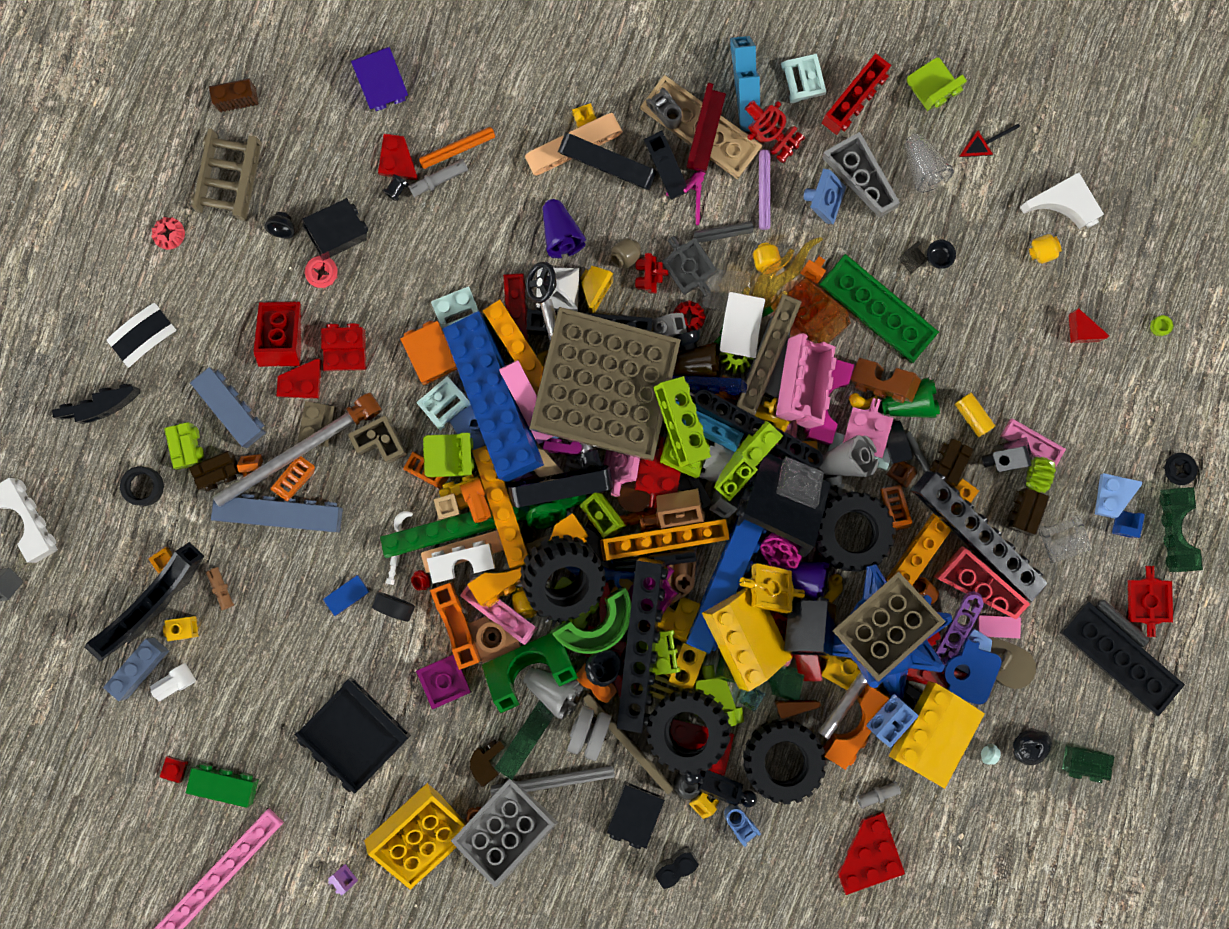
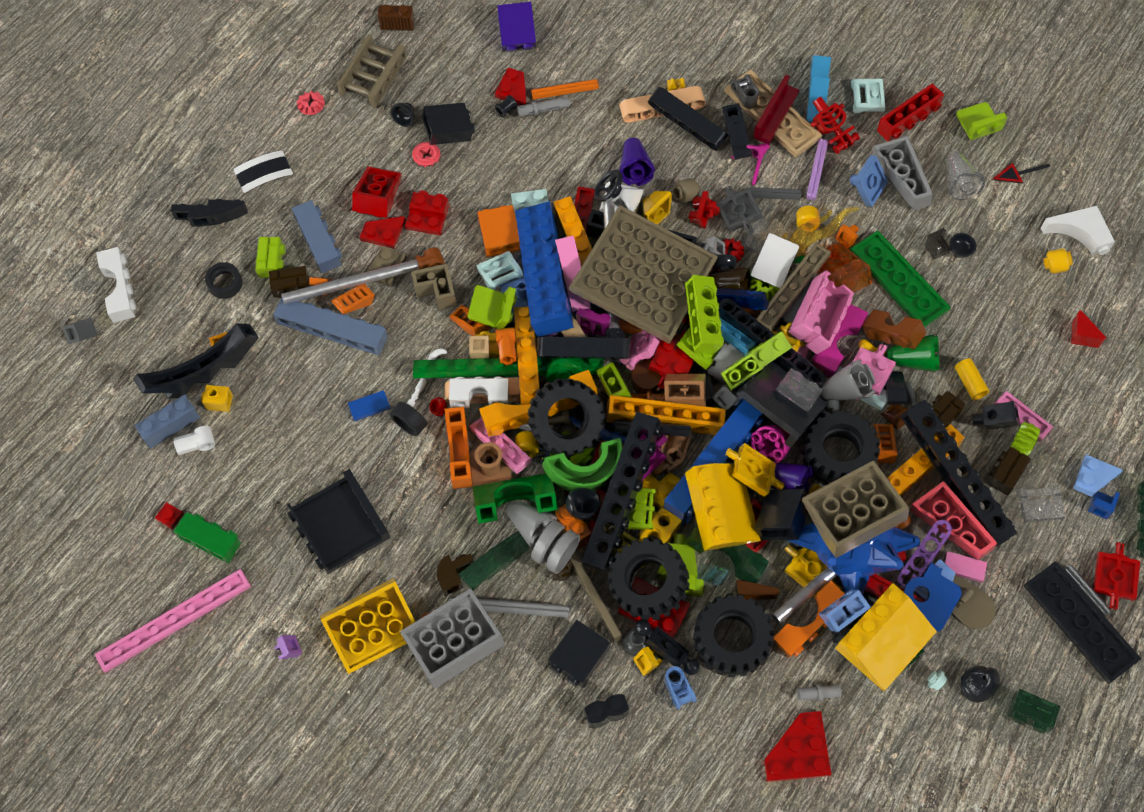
camera: 20 degrees right, 20 degrees down
medium nougat pin [205,567,234,611] -> none
magenta plate [416,655,472,710] -> none
red slope [794,655,823,681] -> none

